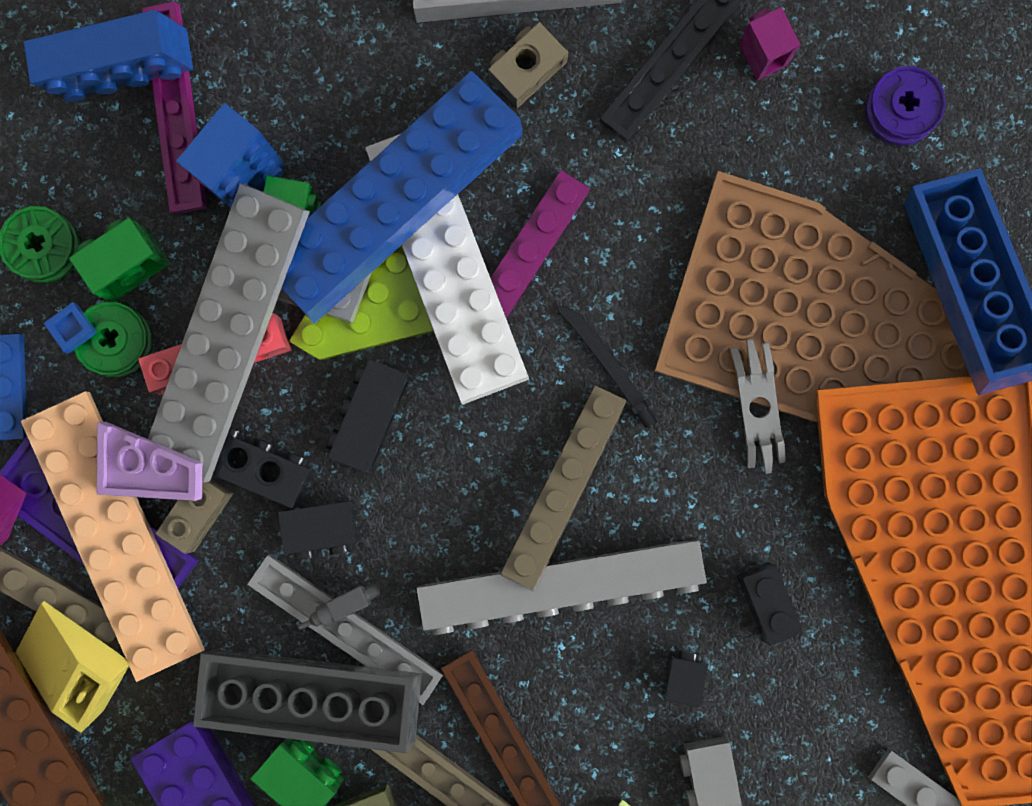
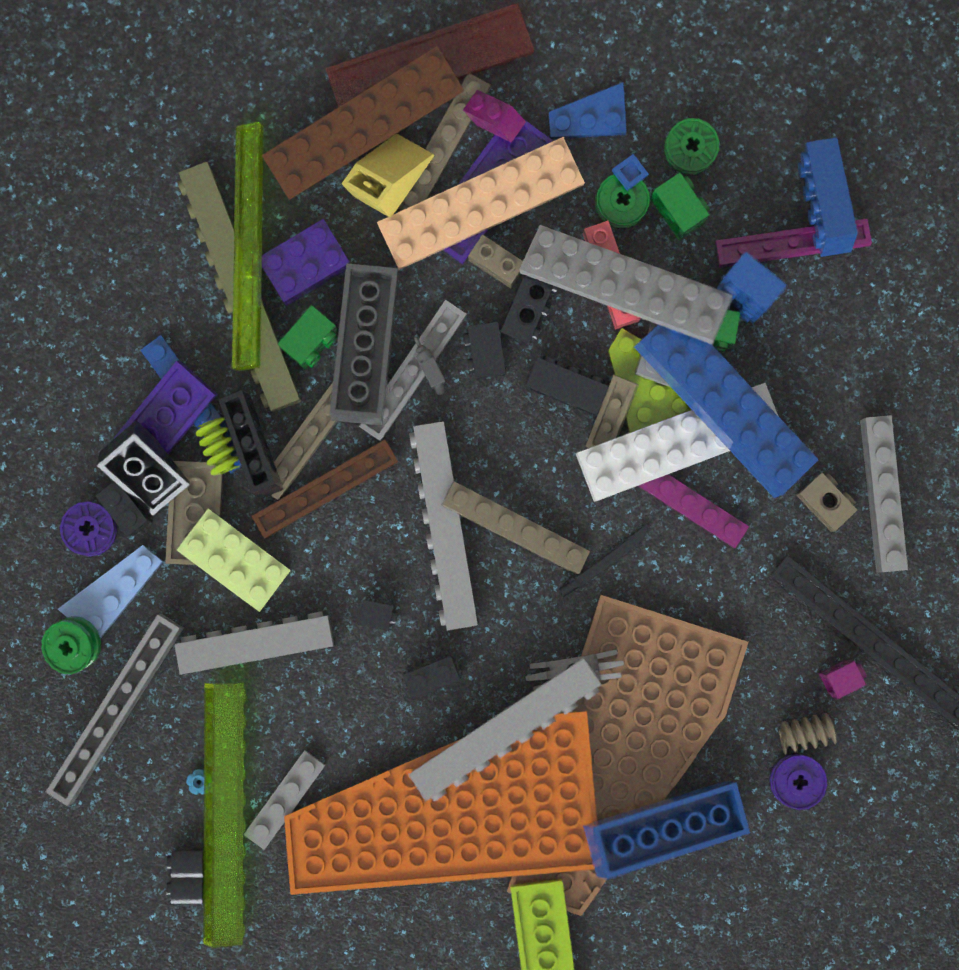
camera: 85 degrees right, 0 degrees up
lavender wing [97,421,203,501] -> none
none -> light grey brick [409,658,601,802]
none -> dark tan plate [585,375,639,448]
none -> dark tan piece [779,713,836,754]

